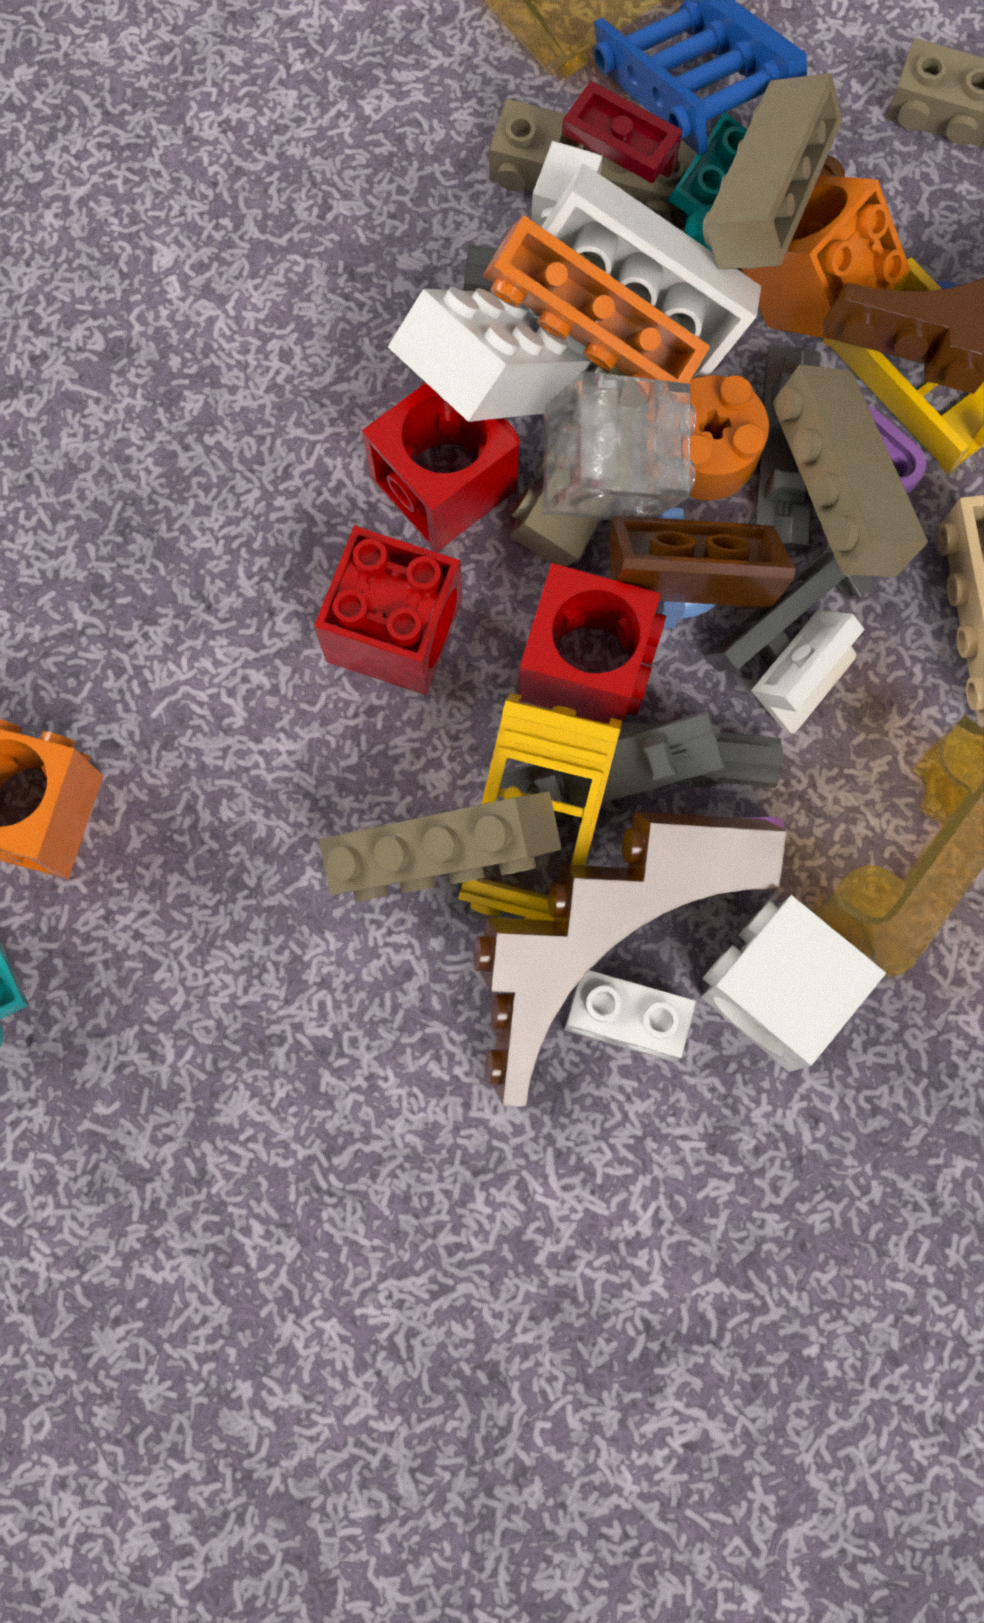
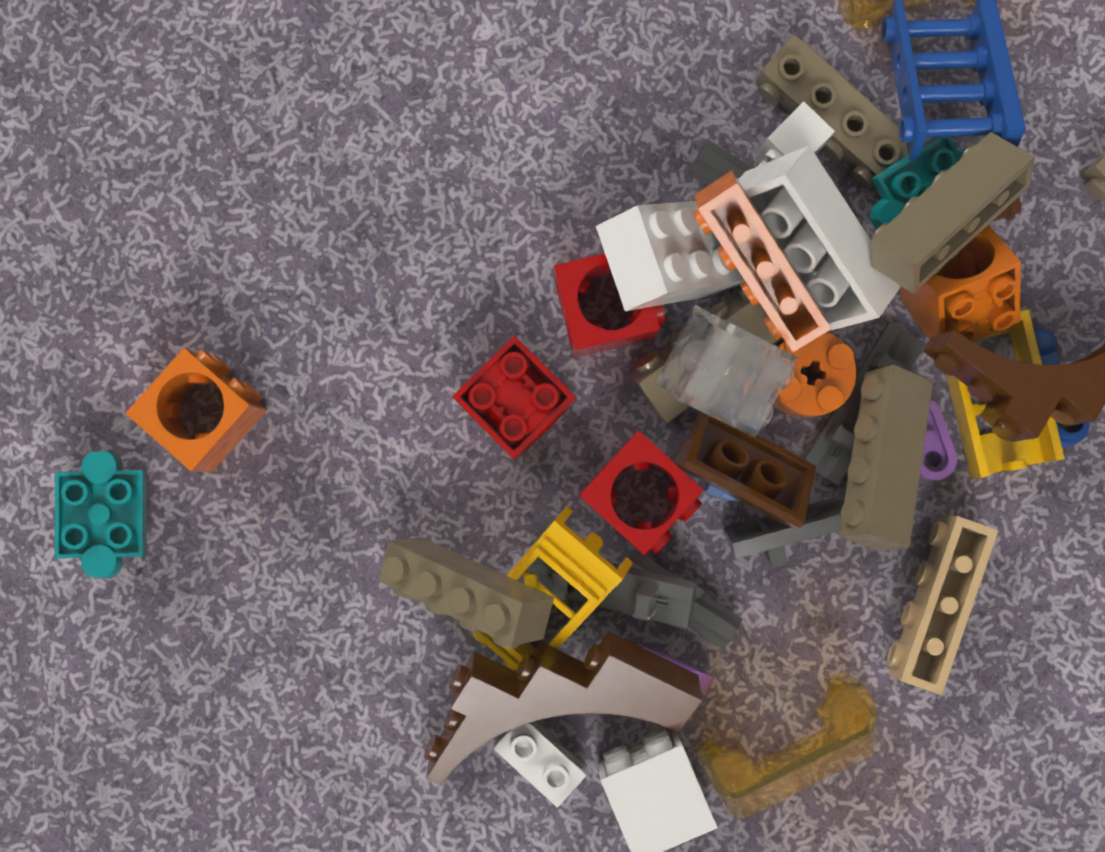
camera: 30 degrees right, 10 degrees up
dark red panel [562,80,683,184] -> none
white panel [751,610,865,733] -> none

